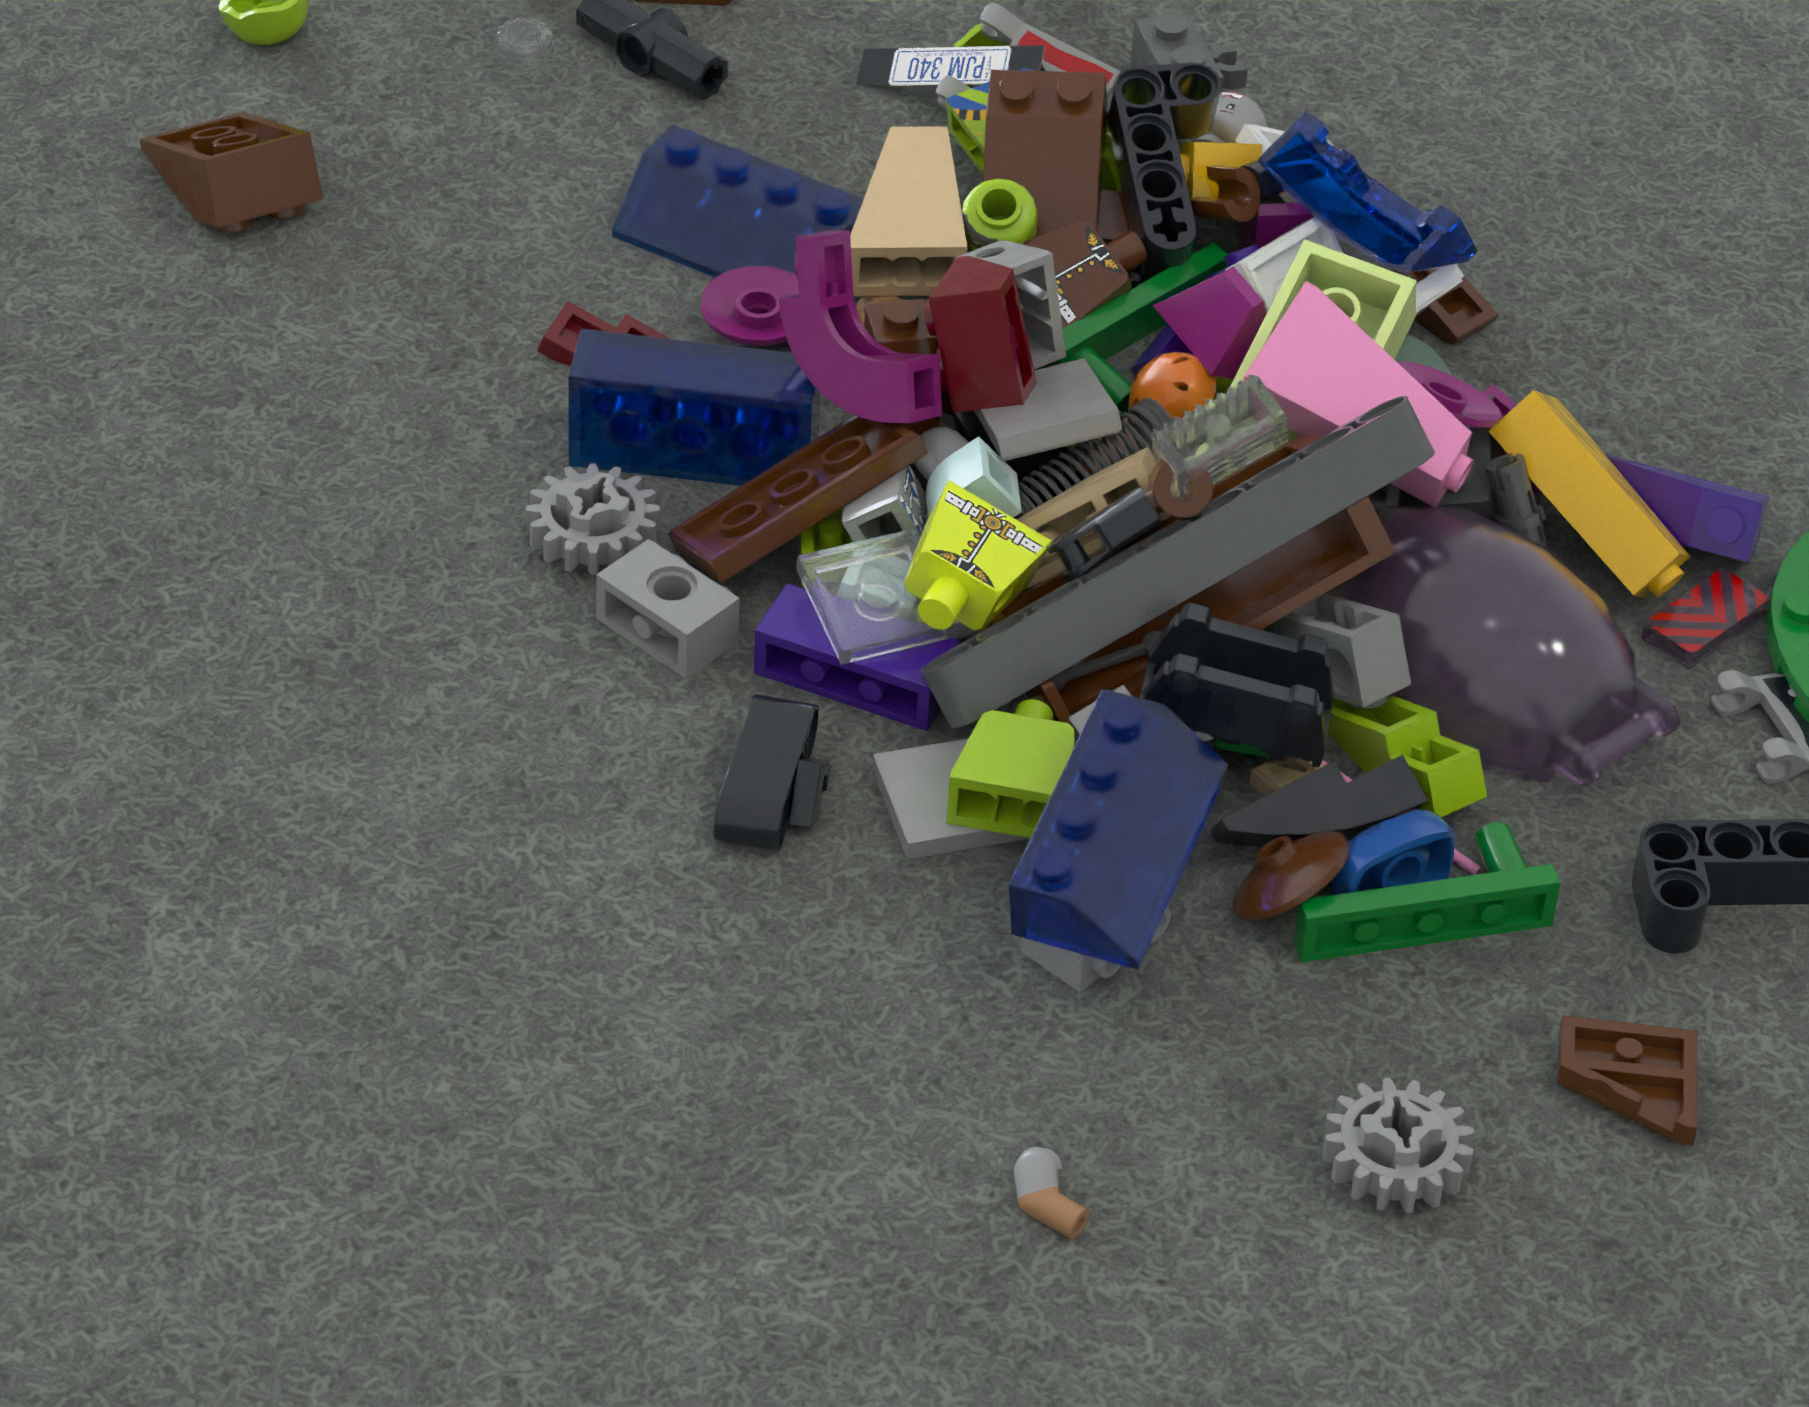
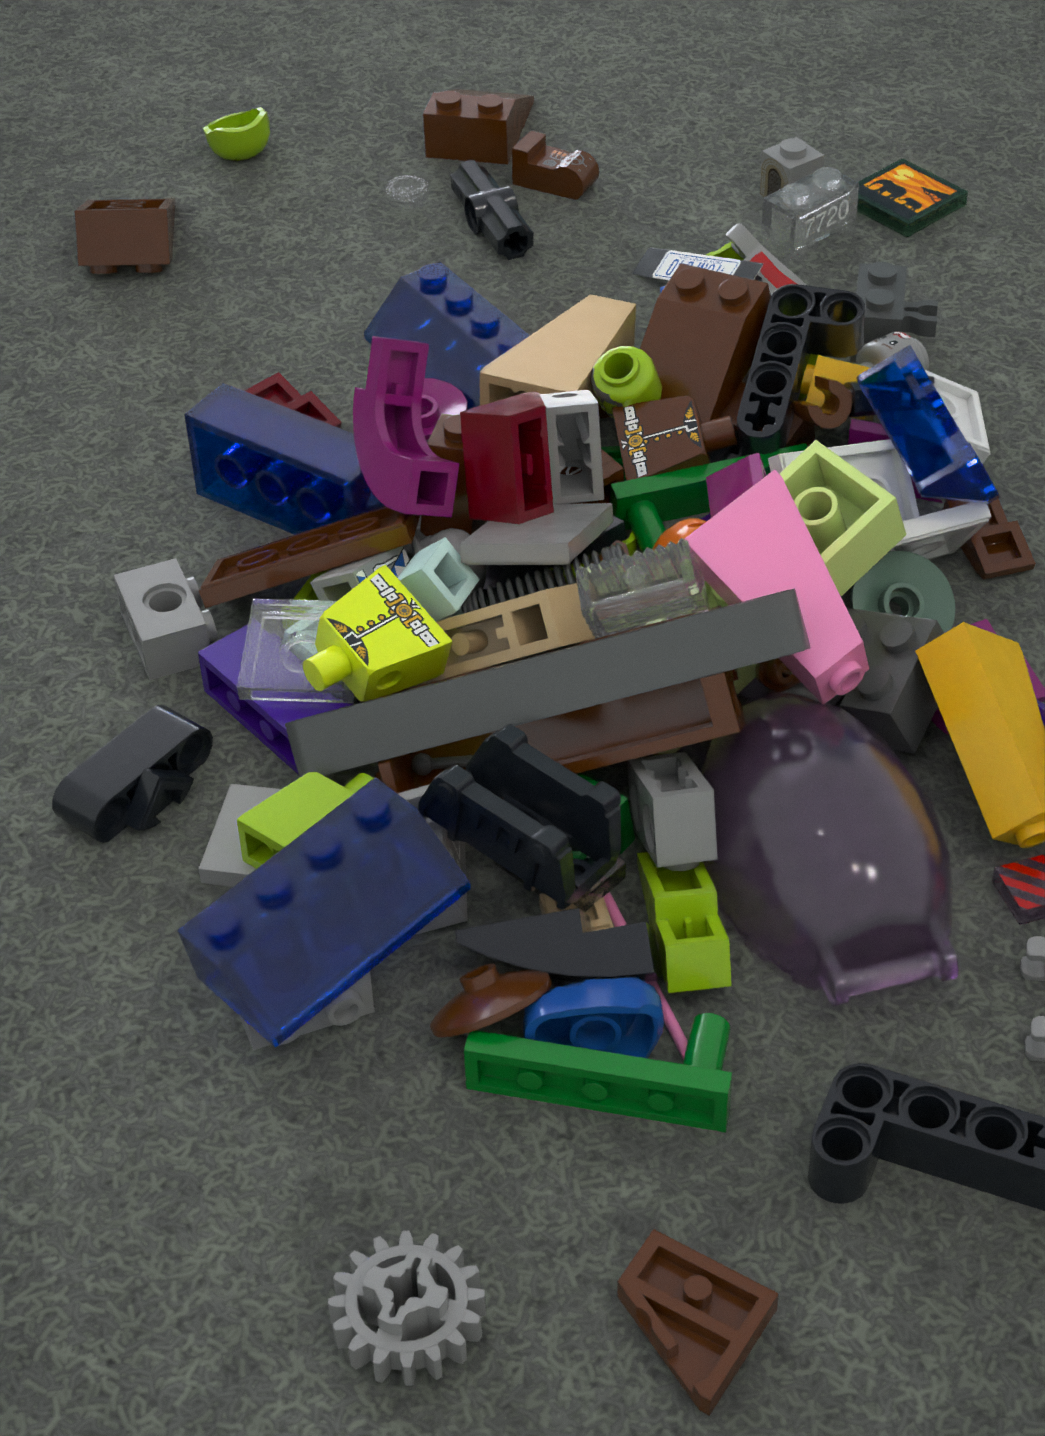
camera: 30 degrees right, 0 degrees up
light grey gear [526,464,660,575] -> none
arm [1013,1147,1090,1240] -> none
black piece [1046,459,1213,581] -> none
magenta dish [1396,361,1502,428] -> none
dark grey pin [1486,453,1556,581] -> none

